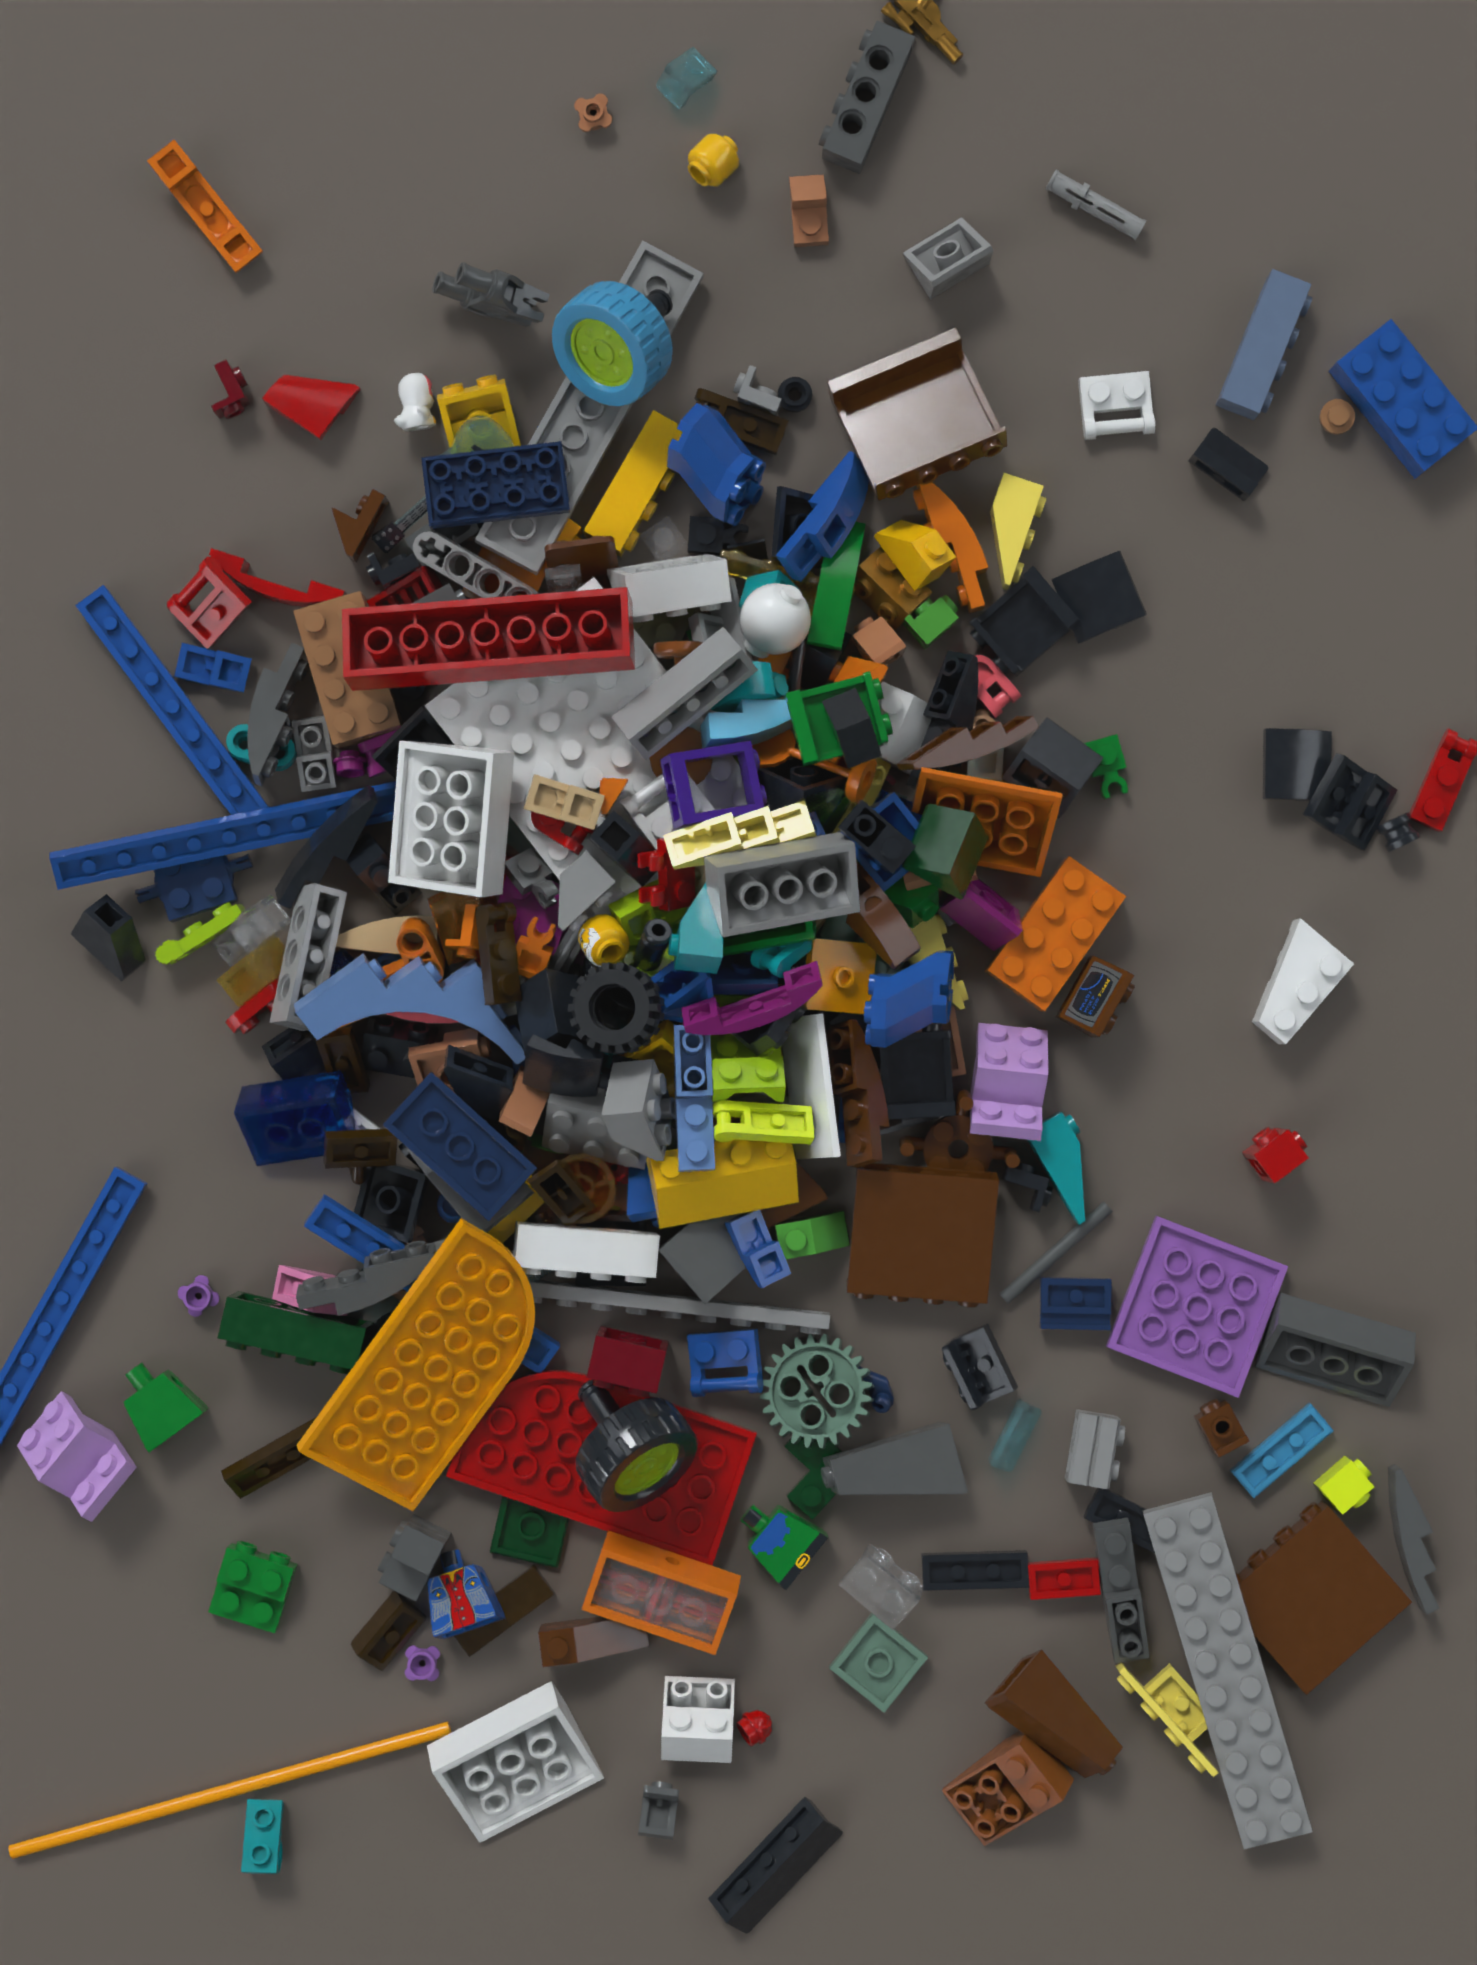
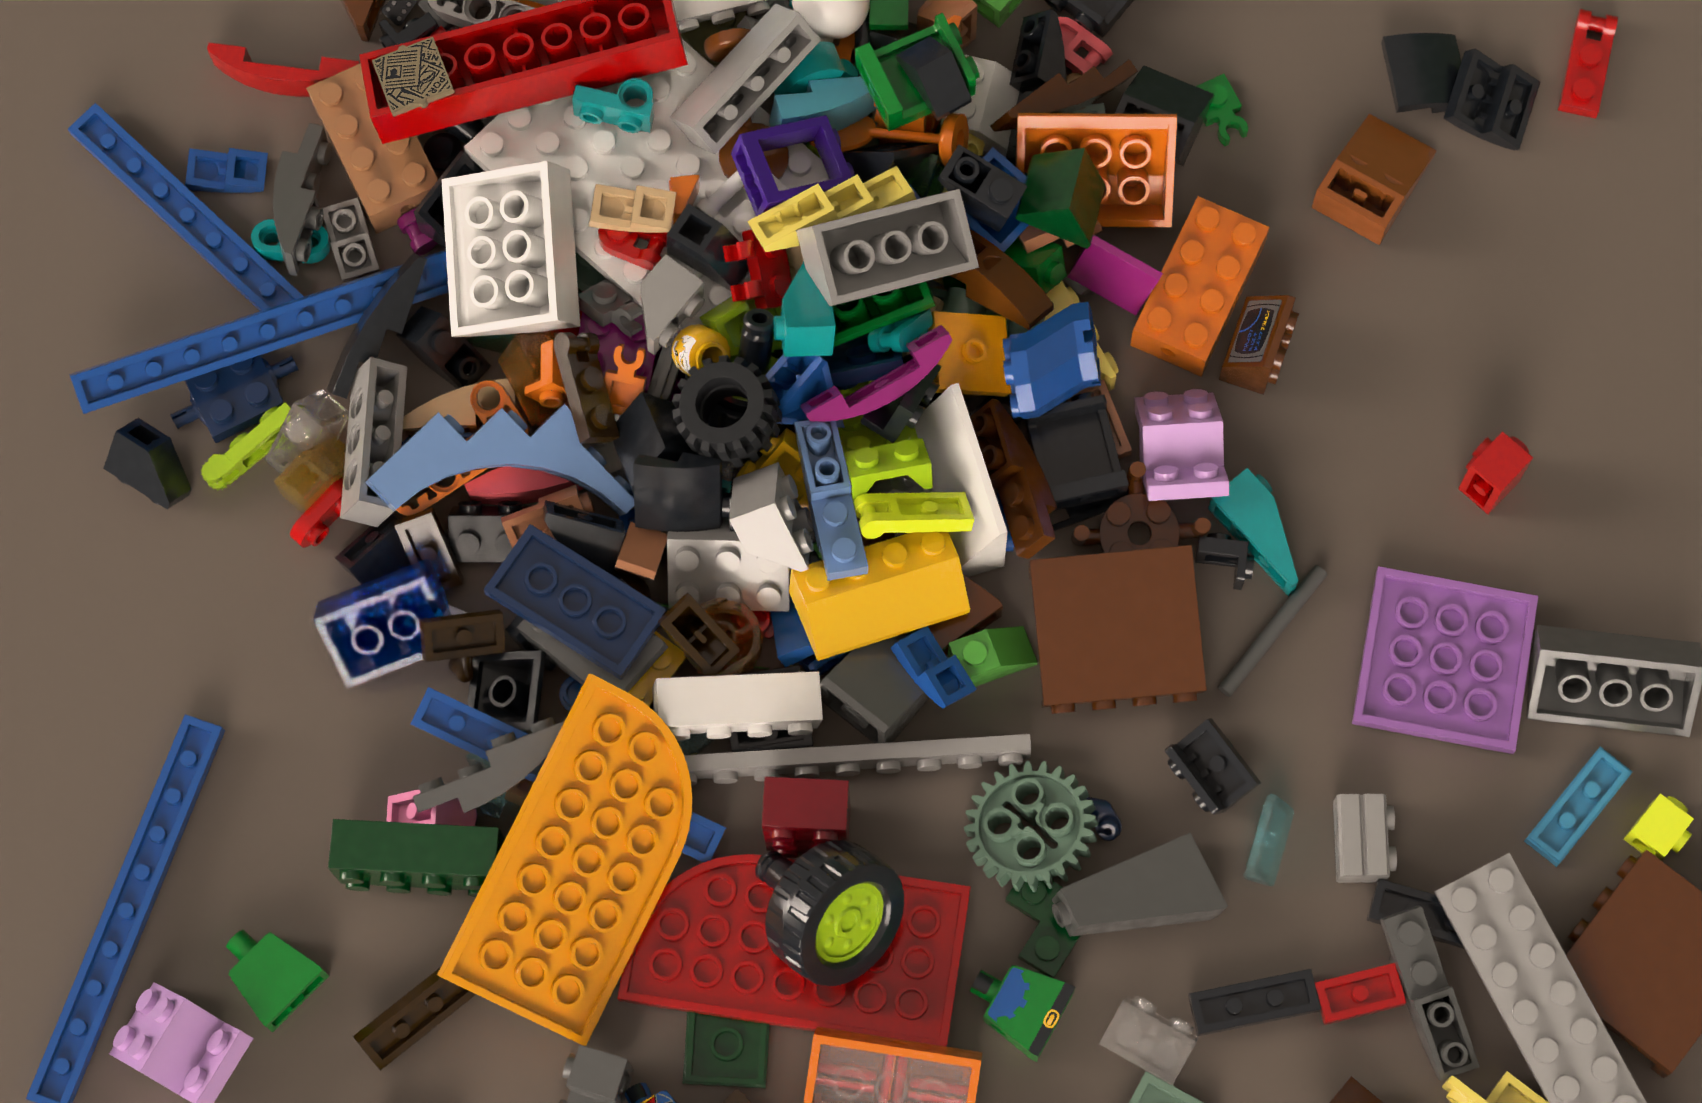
camera: 10 degrees left, 15 degrees down
red plate [167,556,252,649] -> none
medium lavender plate [178,1275,220,1317] -> none
magenta plate [333,750,367,778] -> none
blue plate [687,1328,763,1397] -> none
dark blue plate [1039,1277,1112,1330] -> none
reddish brown brick [1194,1399,1250,1458] -> none
white wedge [1252,918,1354,1044] -> none
black wheel [1376,812,1420,852] -> none
none -> dark tan piece [372,36,455,117]
none -> teal plate [572,78,654,133]
none -> dark orange slope [1312,114,1437,245]

